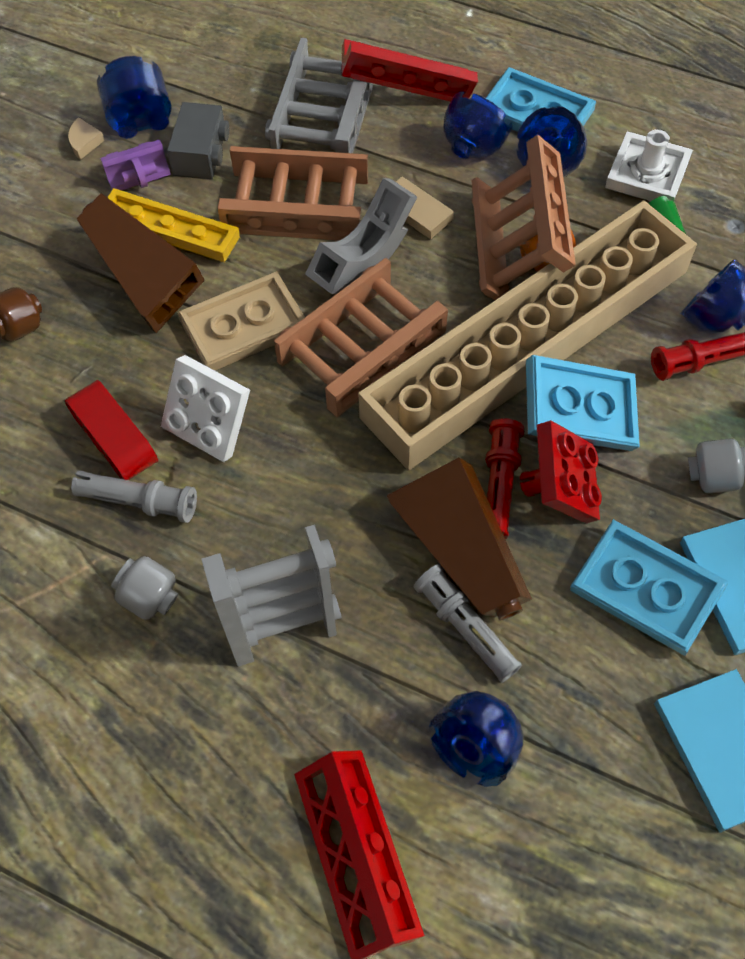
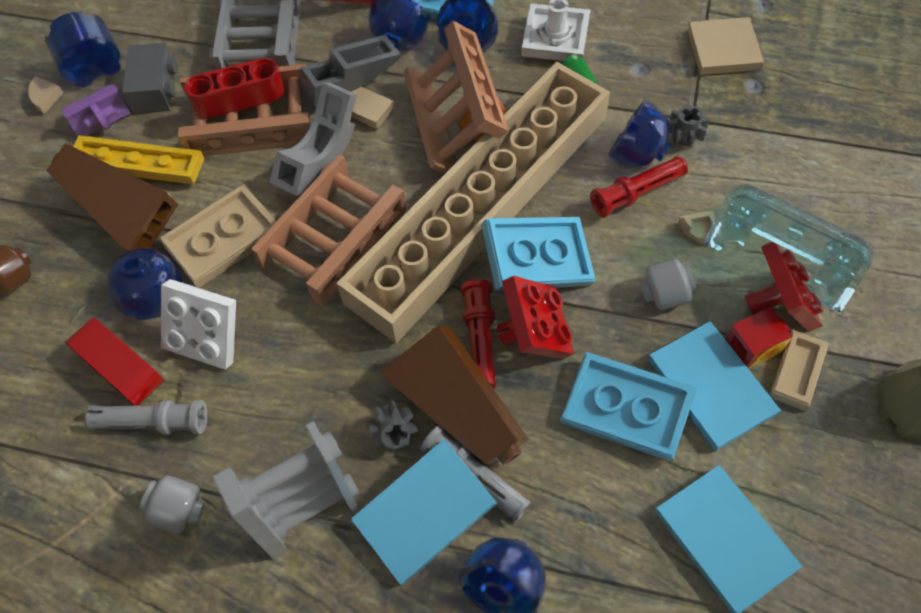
camera: 10 degrees left, 0 degrees up
none -> clear blue cylinder [107,248,183,320]
none -> red beam [184,58,284,118]
none -> dark grey slope [300,35,400,107]
none -> medium azure tile [351,439,497,585]
none -> dark grey gear [366,401,418,453]

